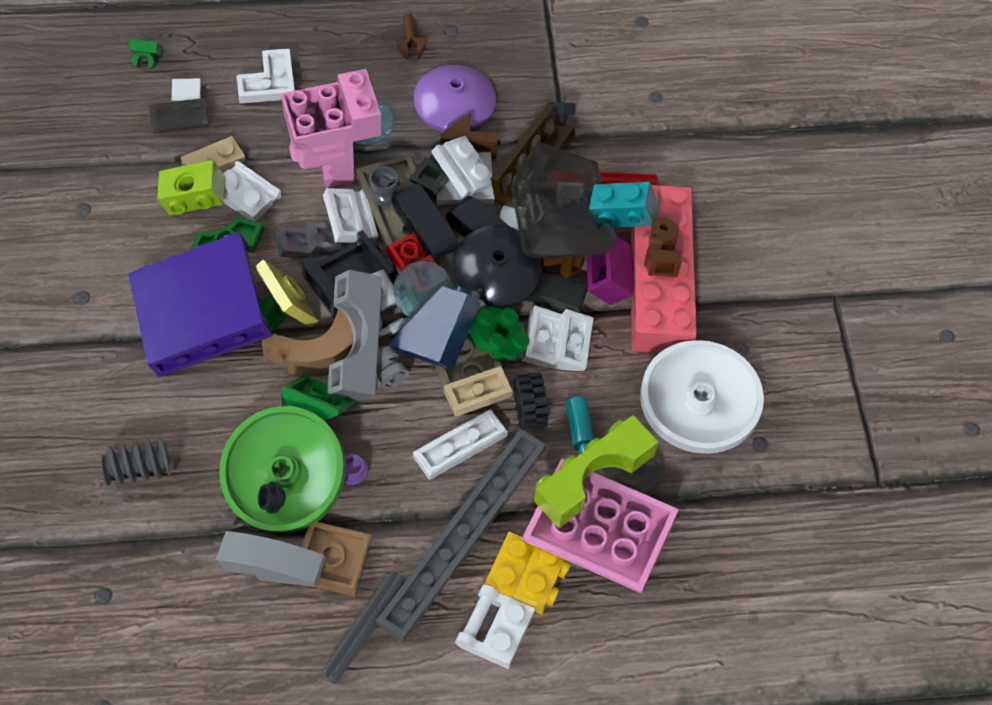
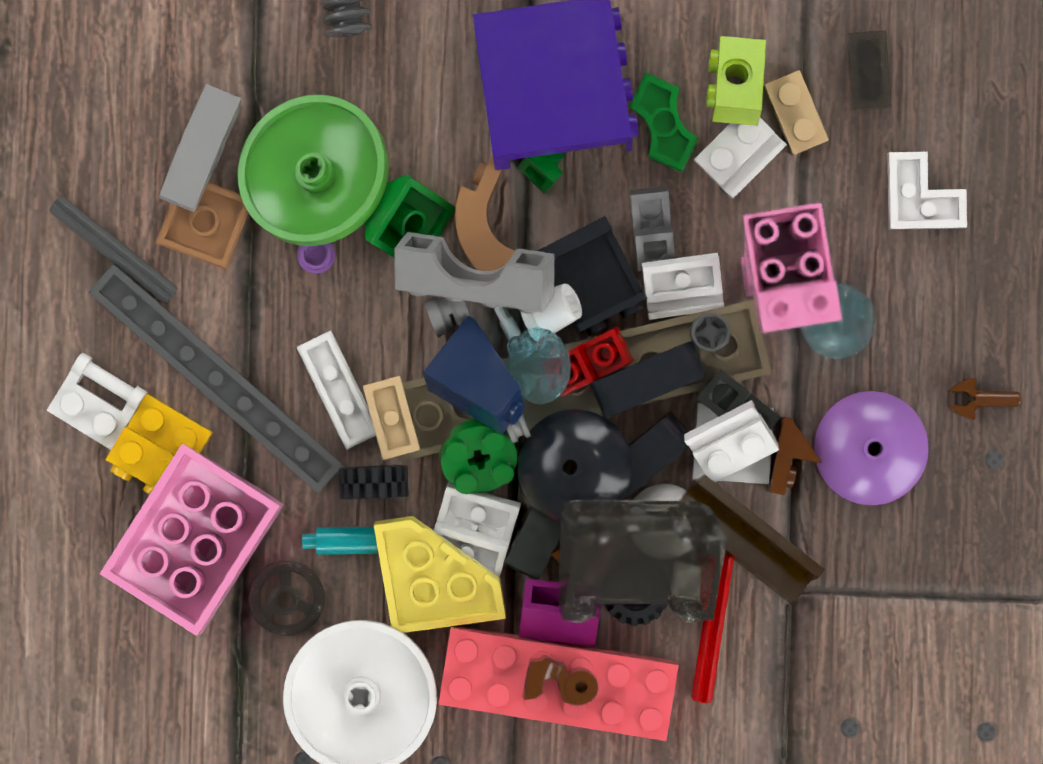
camera: 100 degrees right, 30 degrees up
green tile [129,39,163,69] -> none
white tile [172,78,201,107] -> none
light yellow piece [256,260,319,327] -> none
black plate [258,481,286,514] -> none
lime arch [534,415,658,528] -> none
black tile [548,102,576,124] -> none
teal brick [589,182,660,228] -> none
none -> light yellow plate [374,516,506,633]

